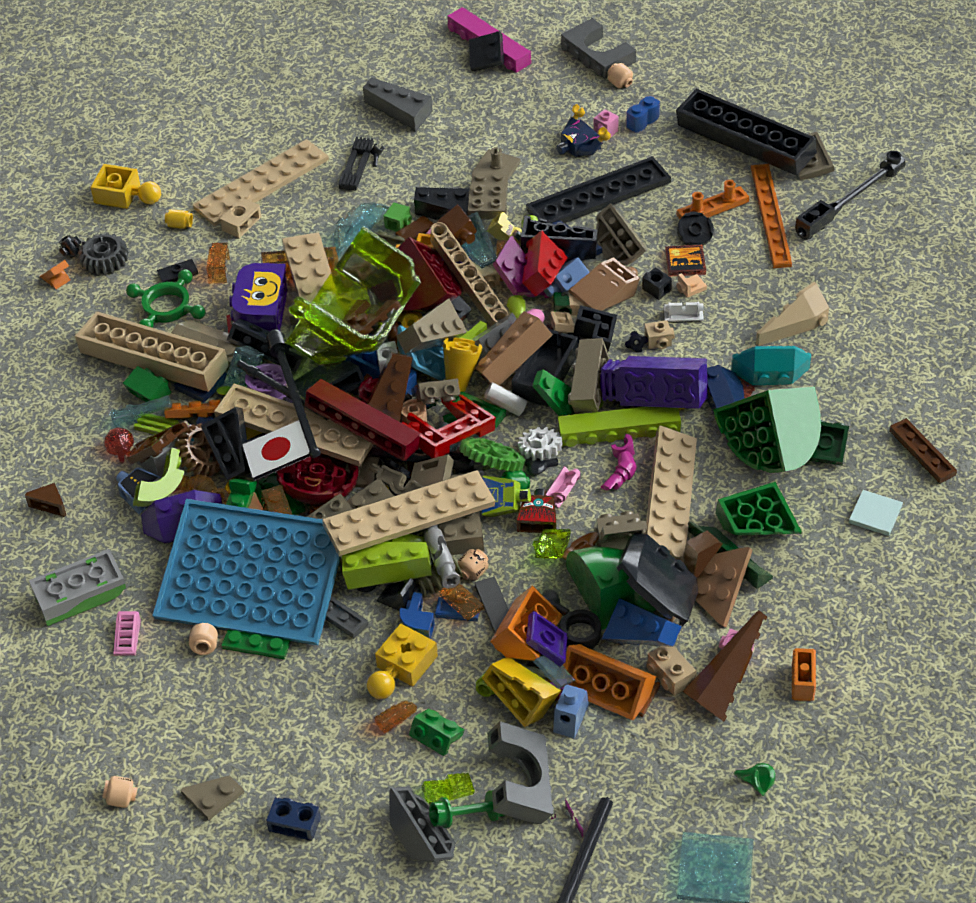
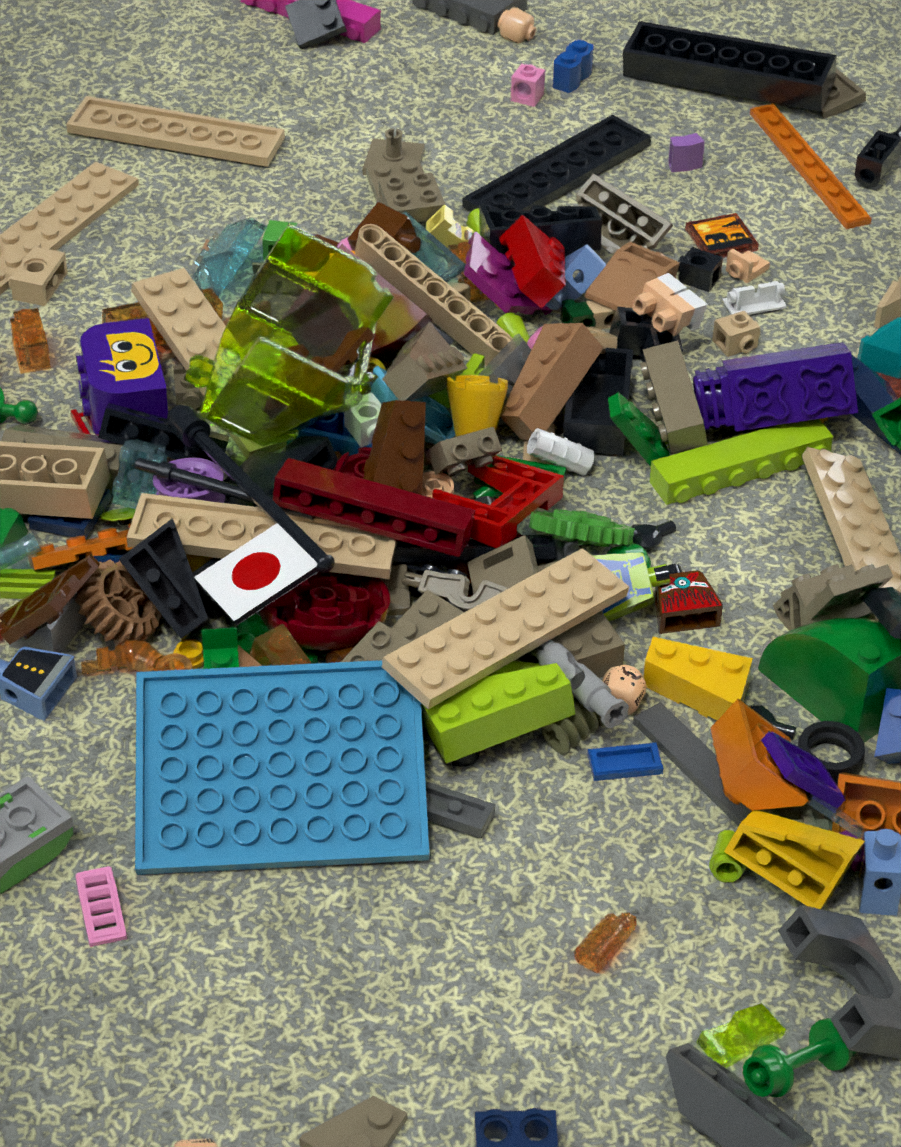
camera: 20 degrees left, 5 degrees down
lime arch [133,448,184,507] -> none
dark purple wedge [141,490,223,544] -> none
light nougat head [189,623,218,655] -> none
green plate [222,630,291,660] -> none
black container [338,137,374,191] -> none
dark grey wedge [363,77,433,132] -> none
yellow brick [367,623,438,699] -> none
black hand [370,143,384,167] -> none
black slope [376,578,415,611] -> none
blue brick [399,592,435,639] -> none
green bracket [409,709,465,756] -> none
black wedge [414,187,469,220] -> none
clear orange plate [439,583,484,621] -> none
white gear [518,427,562,461] -> none
clear neon green piece [532,529,571,559] -> none
bright pink hinge [545,466,580,508] -> none
dark blue torso [556,104,611,158] -> none
dark orange dish [562,532,599,560] -> none
dark pink piece [601,434,637,491] -> none
black plate [625,331,648,352] -> none
orange plate [676,180,749,219] -> none
black tile [677,212,714,247] -> none
none -> tan plate [66,96,285,167]
none -> light nougat hips [632,273,707,336]
none -> yellow wedge [643,637,753,720]
none -> medium lavender piece [668,133,705,172]

